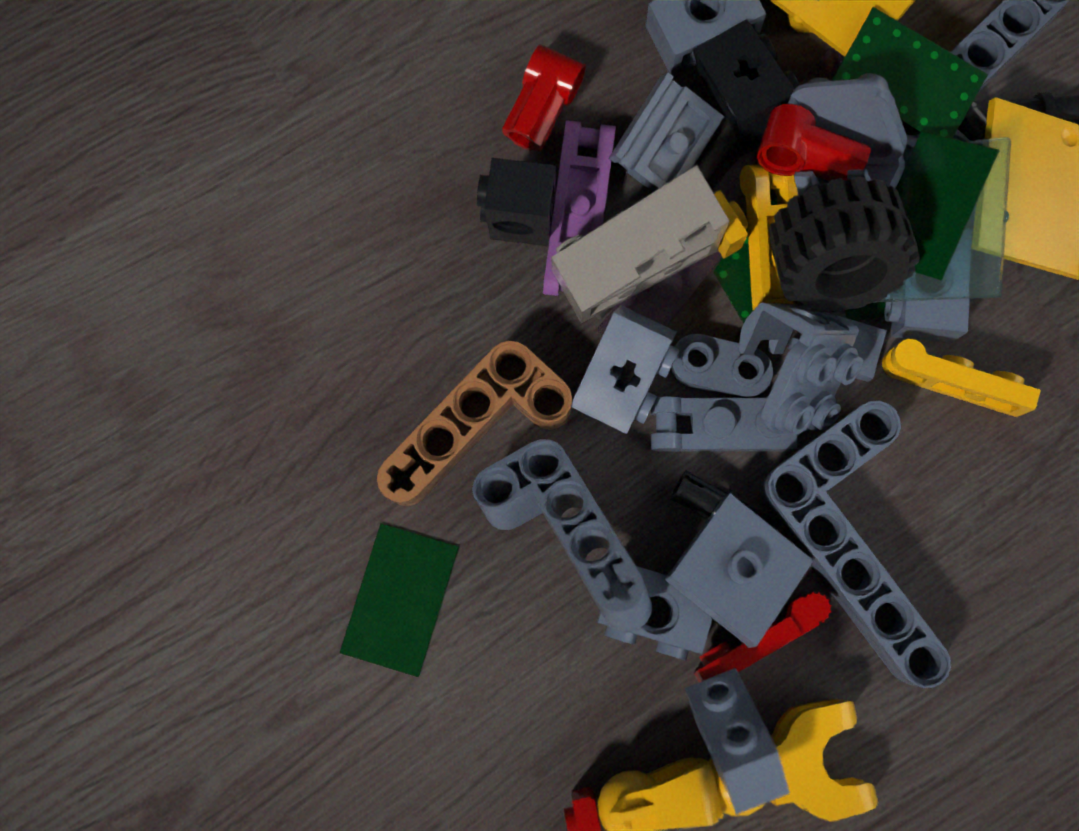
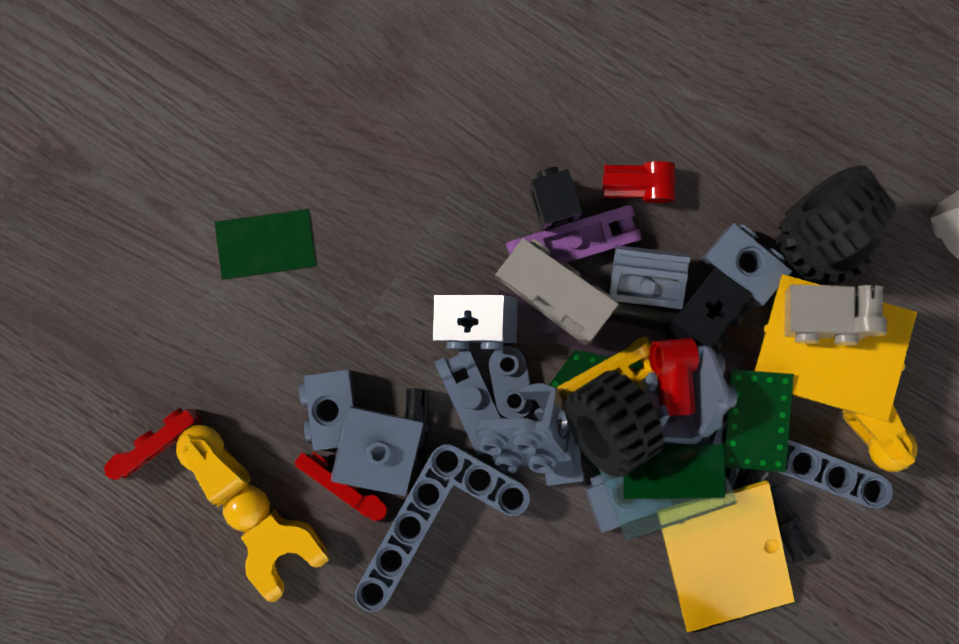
camera: 60 degrees right, 5 degrees up
medium nougat beam [377,341,572,506] -> none
sand blue beam [472,439,652,632] -> none
sand blue brick [685,668,790,814] -> none
yellow plate [714,190,748,259] -> none
yellow plate [882,339,1041,417] -> none

